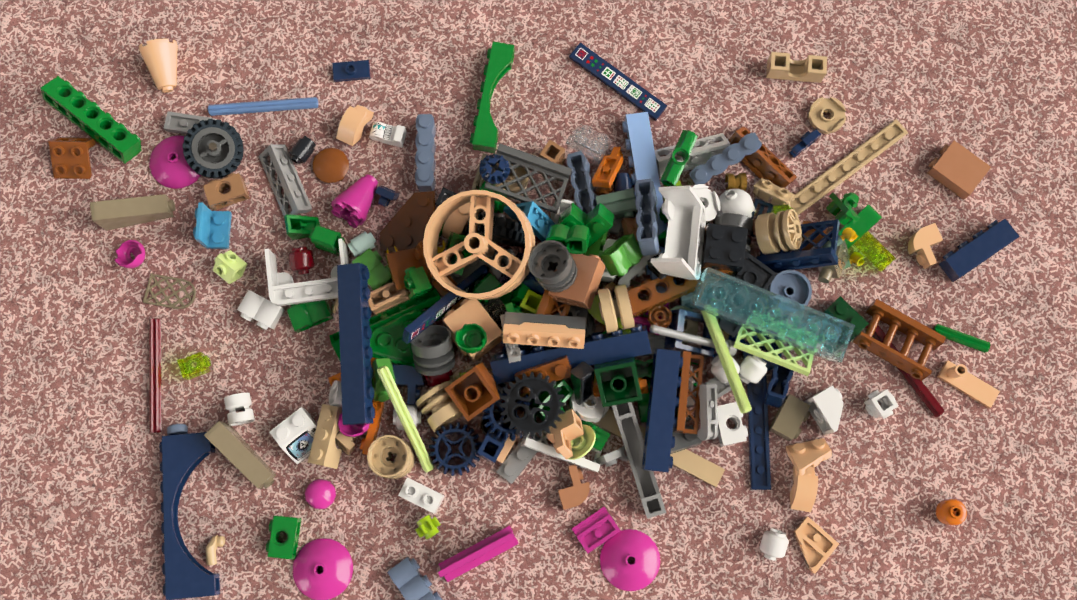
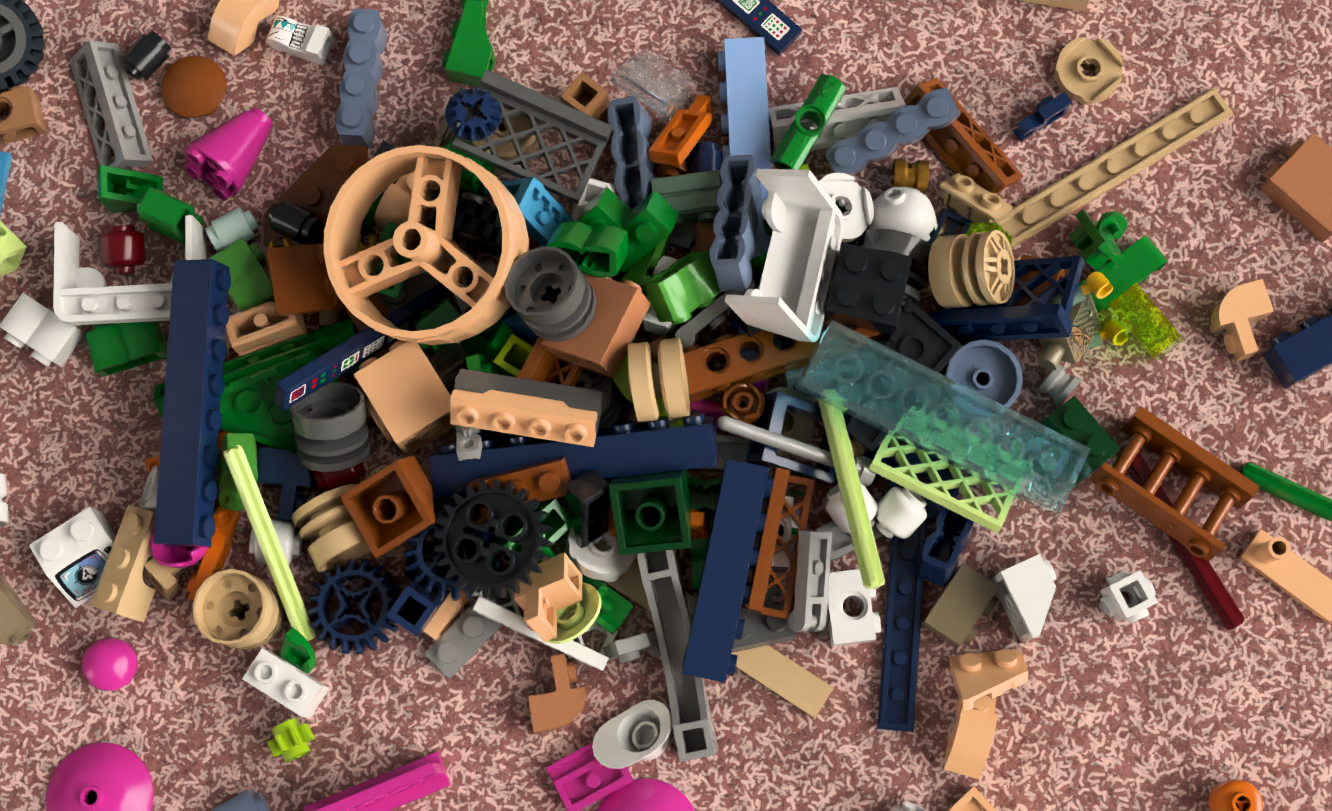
camera: 10 degrees right, 0 degrees up
green brick [266,516,302,559] -> none
dark blue tile [375,186,400,207] -> none
green brick [404,266,432,299] -> none
green hair [455,324,487,354] -> none
none -> black brick [269,200,323,244]
none -> green tile [279,627,316,674]
none -> white piece [592,700,672,769]
none -> light grey wheel [1037,363,1081,407]

